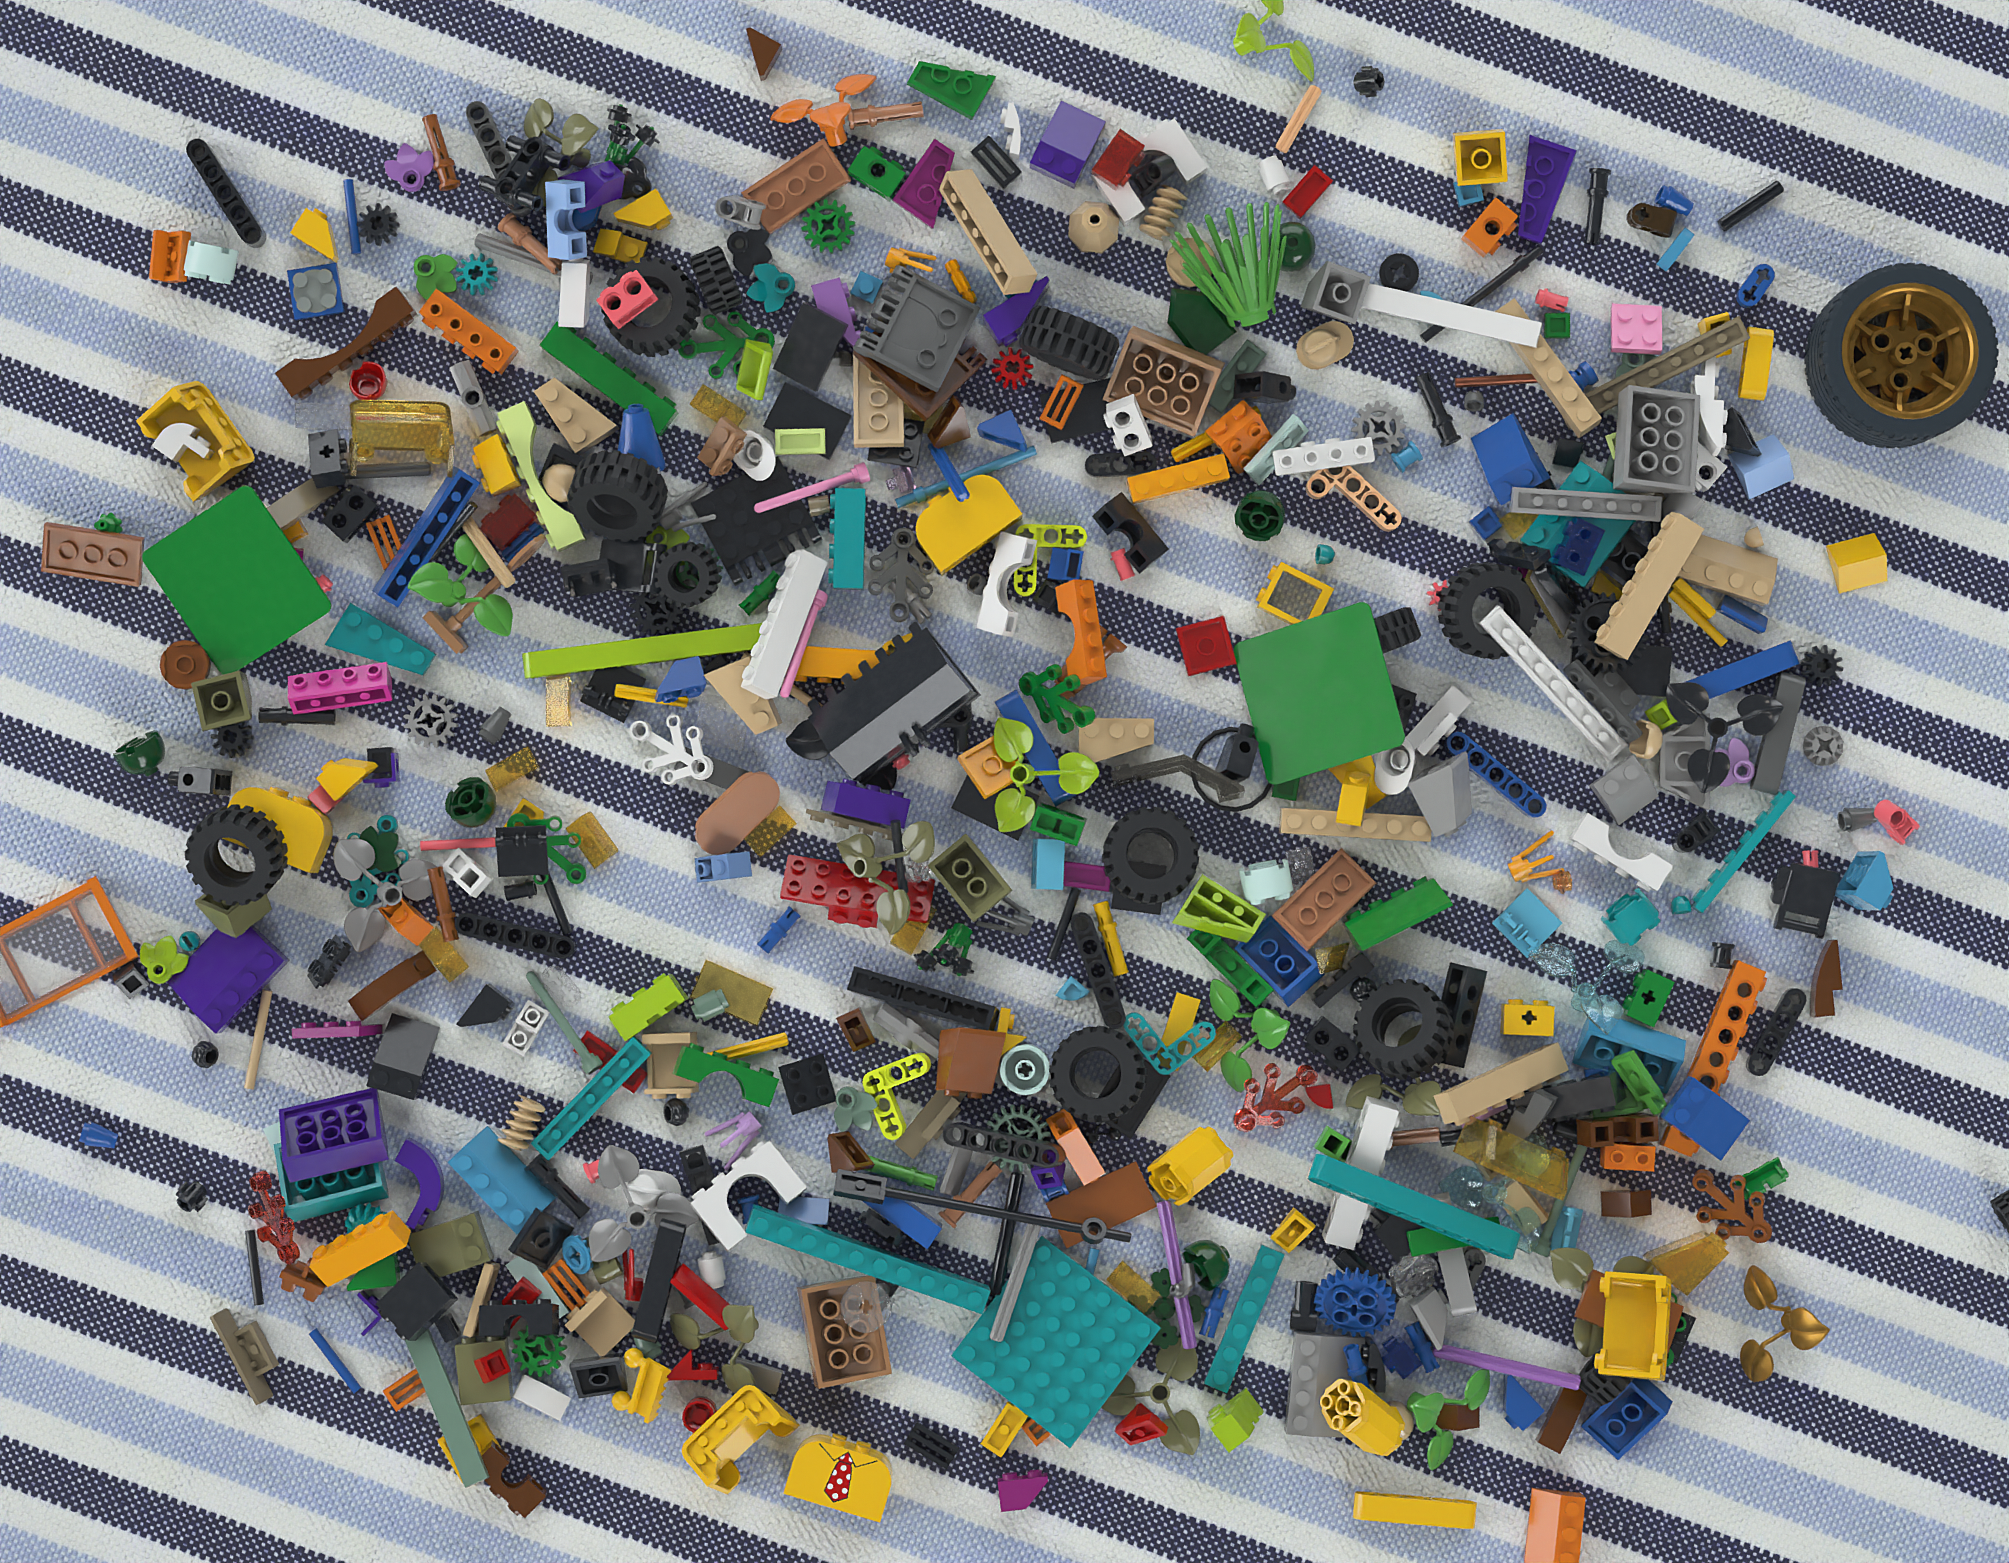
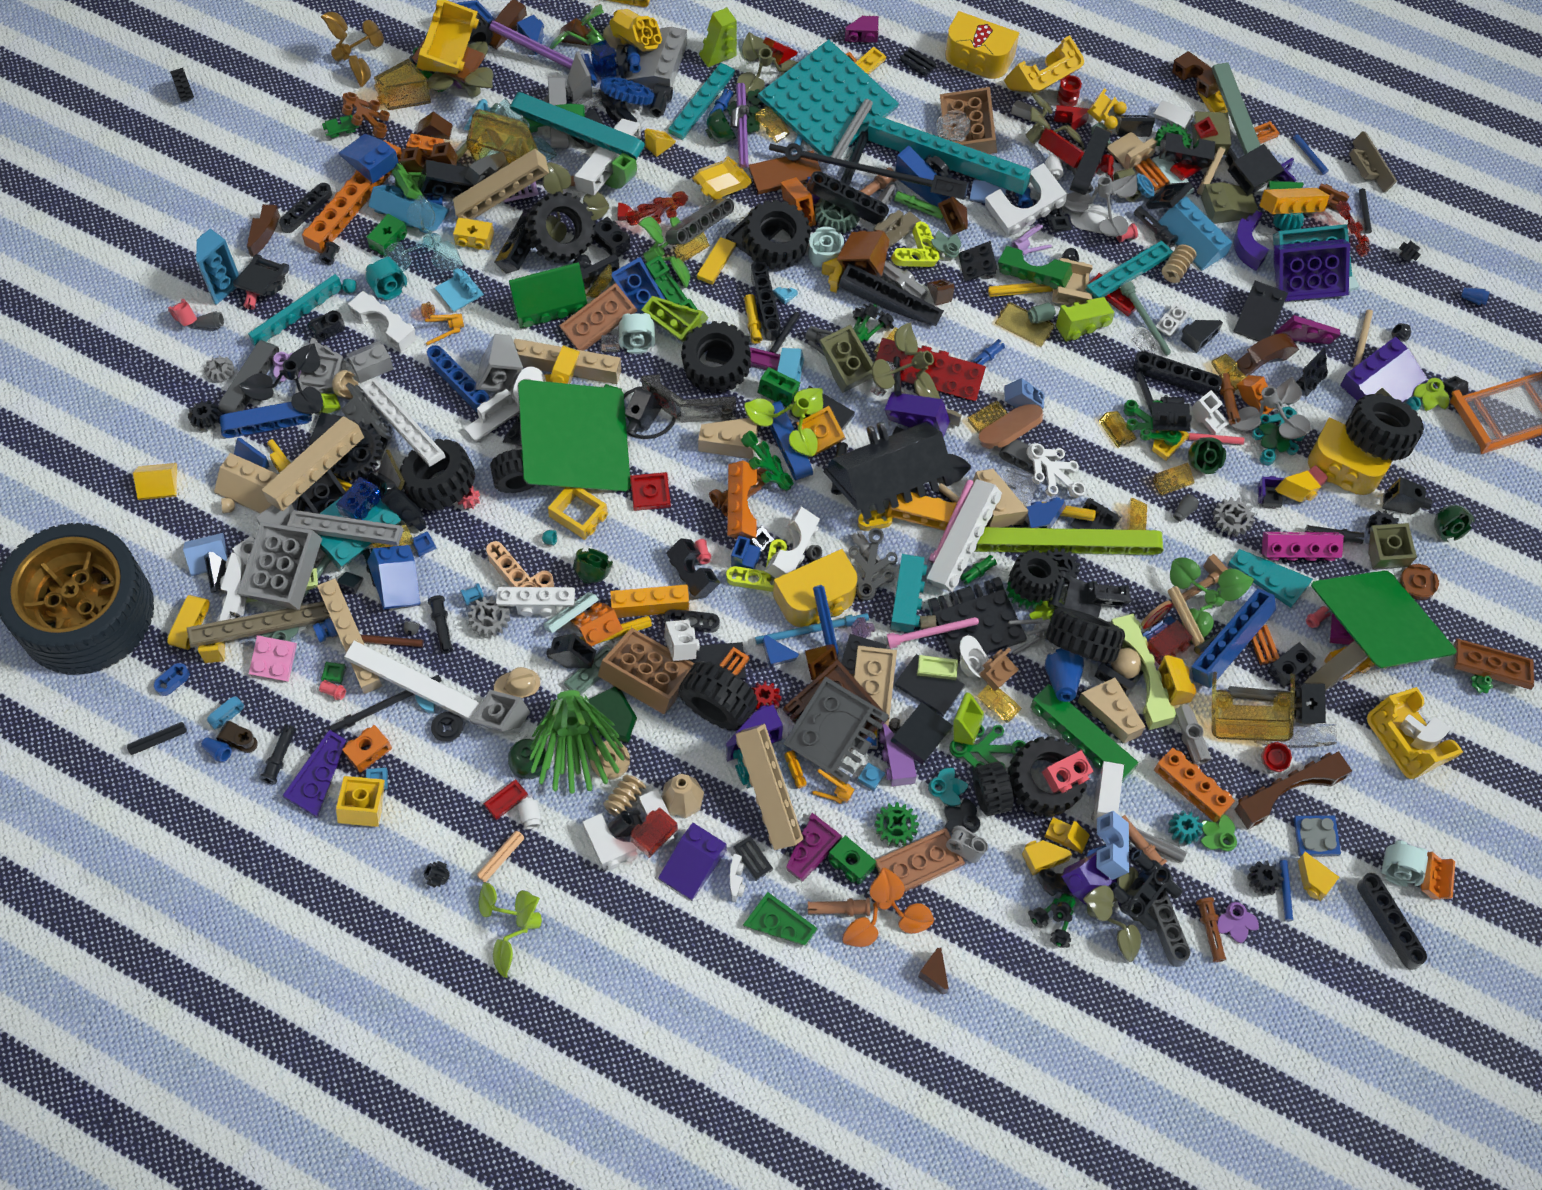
camera: 175 degrees left, 25 degrees down
teal beam [1123,1012,1216,1075] -> none
none -> dark grey beam [665,198,734,245]

